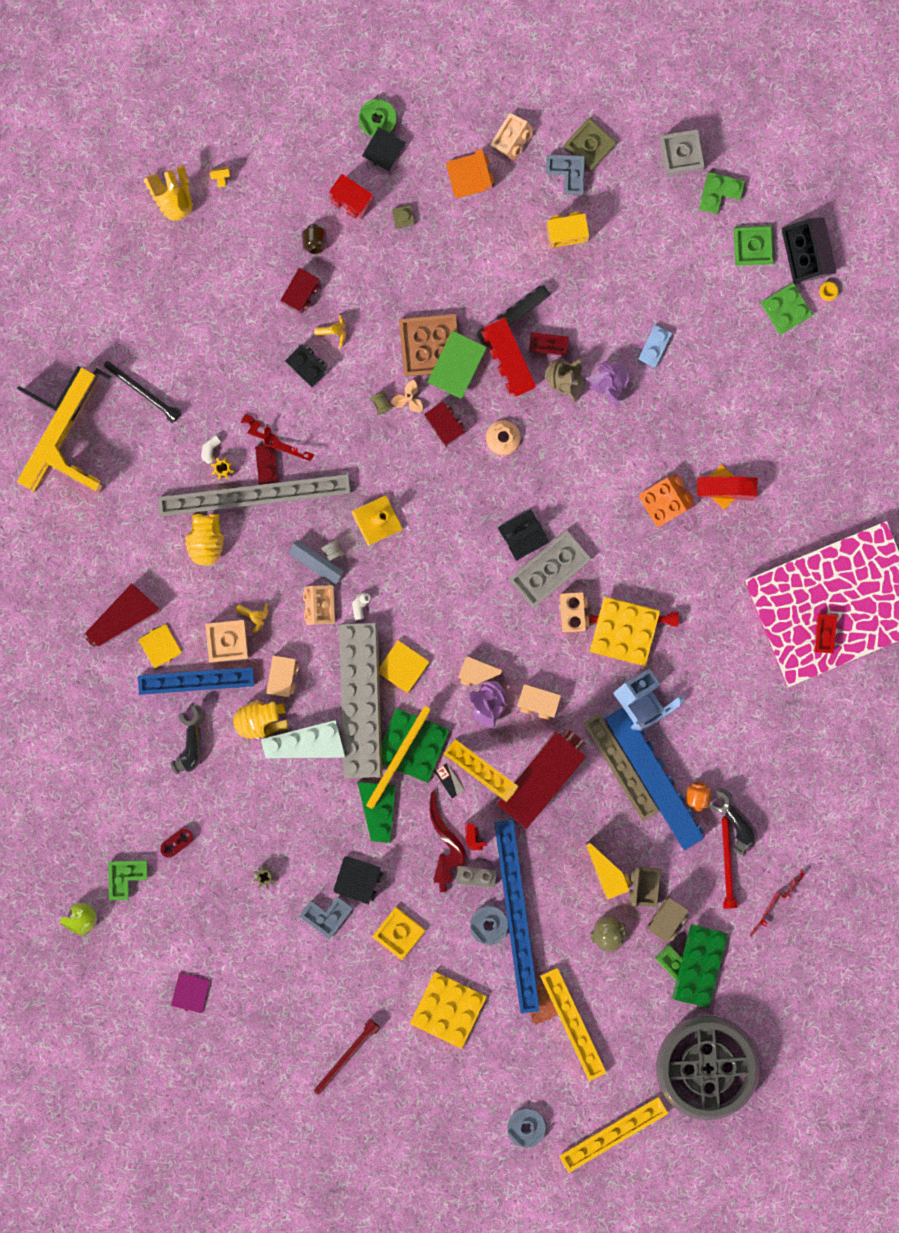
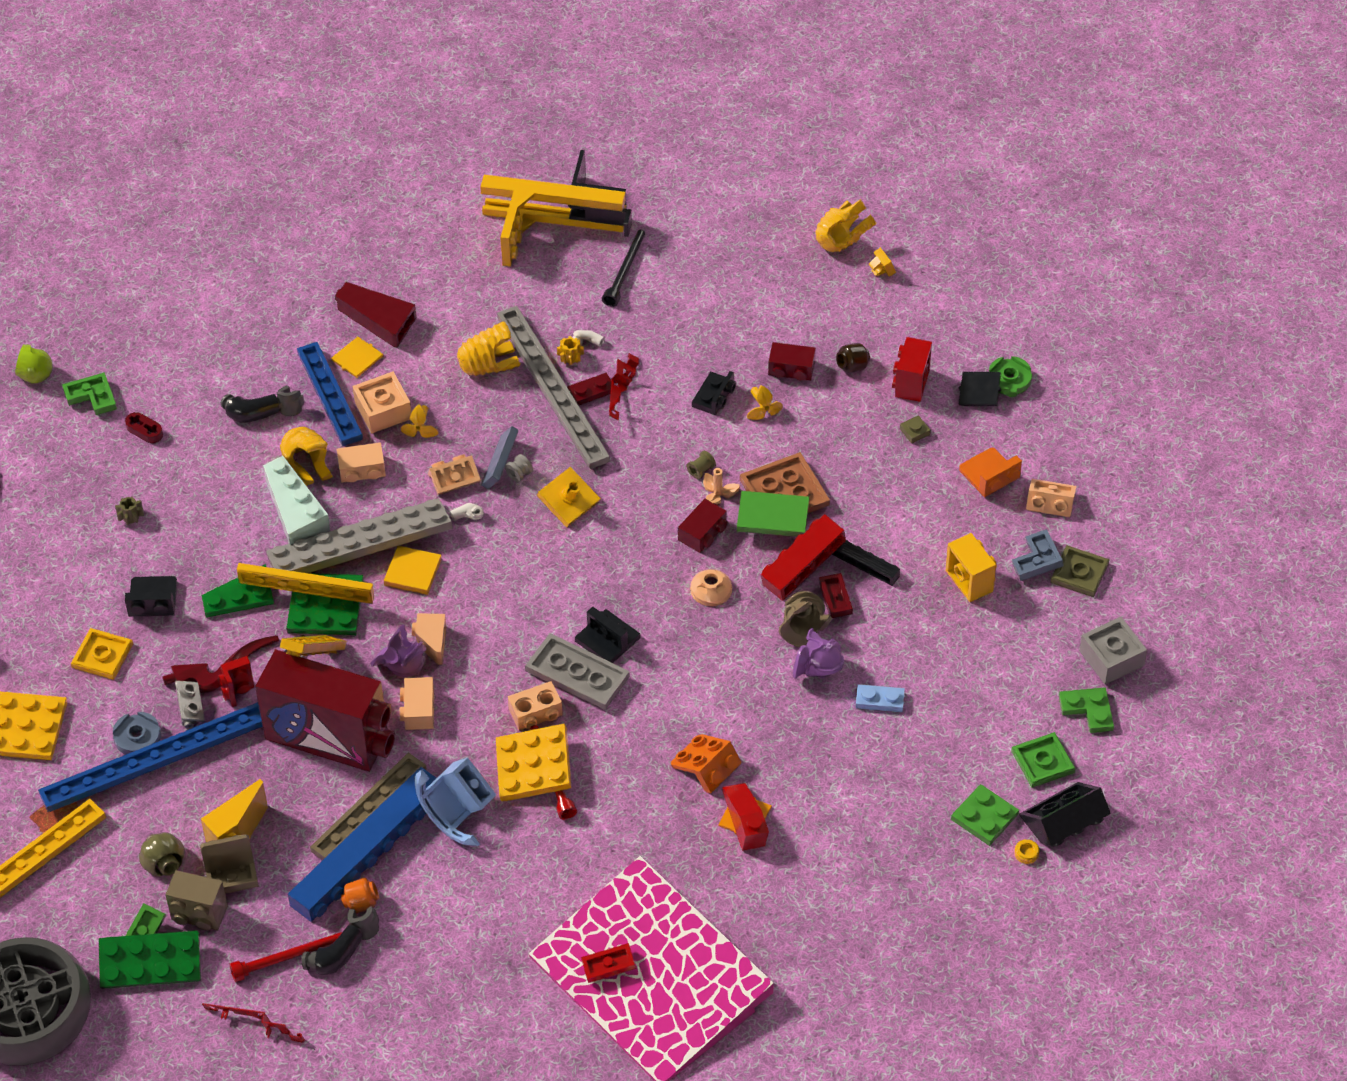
camera: 75 degrees right, 35 degrees down
sand blue plate [299,897,353,939] -> none

